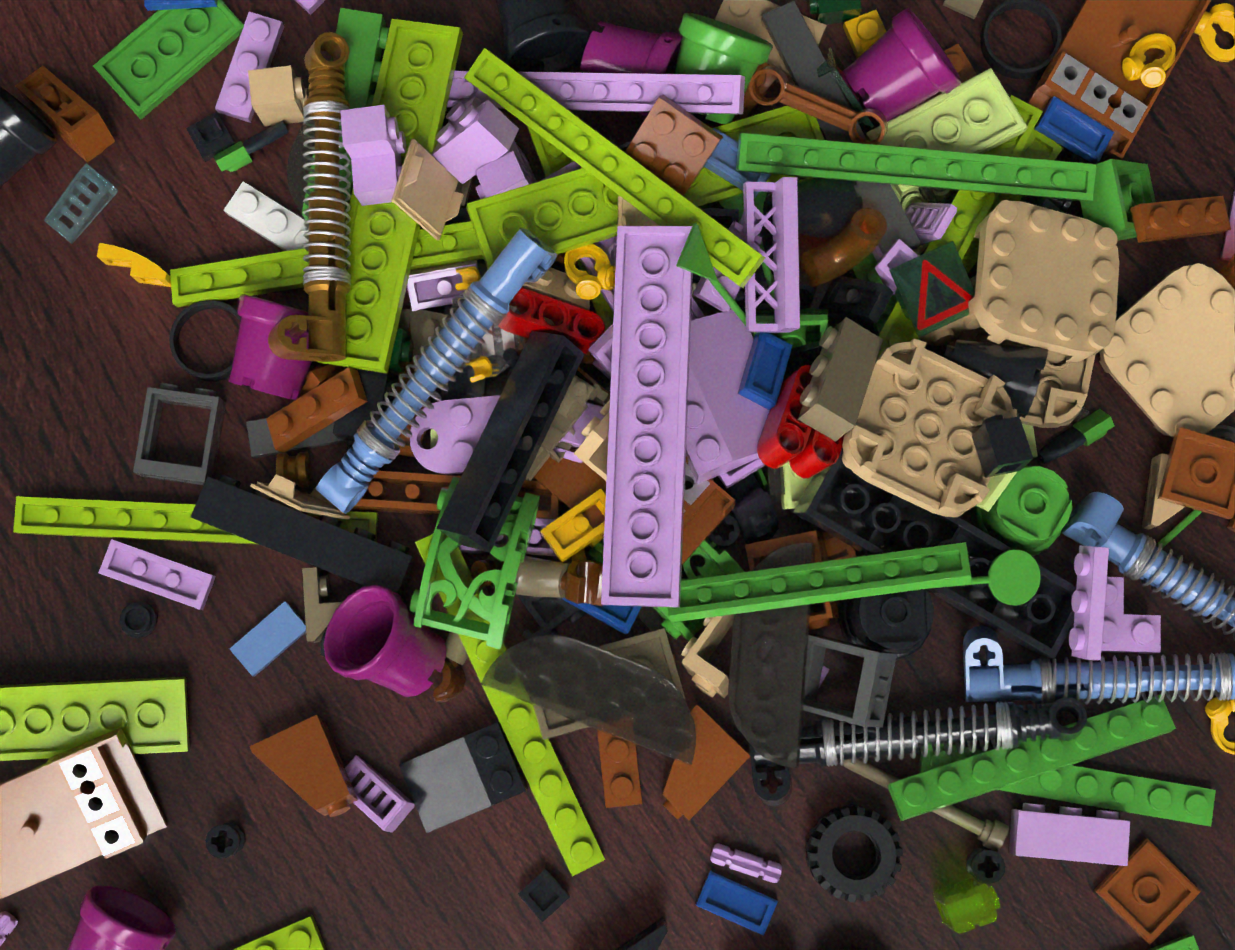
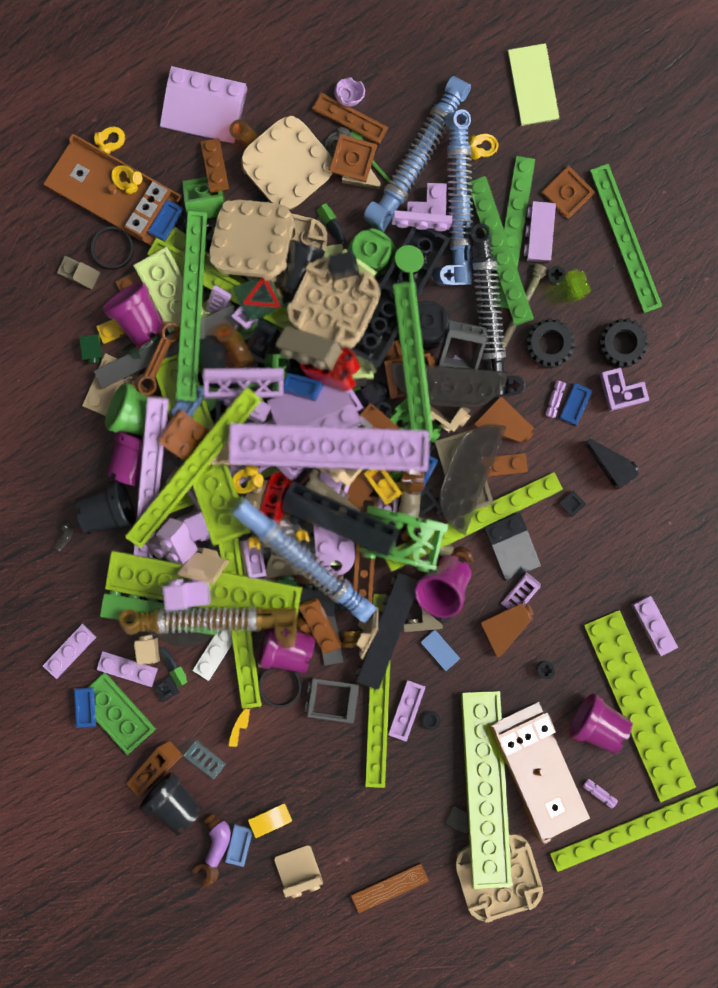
camera: 90 degrees left, 5 degrees up
bright green piece [676,223,746,326] -> none

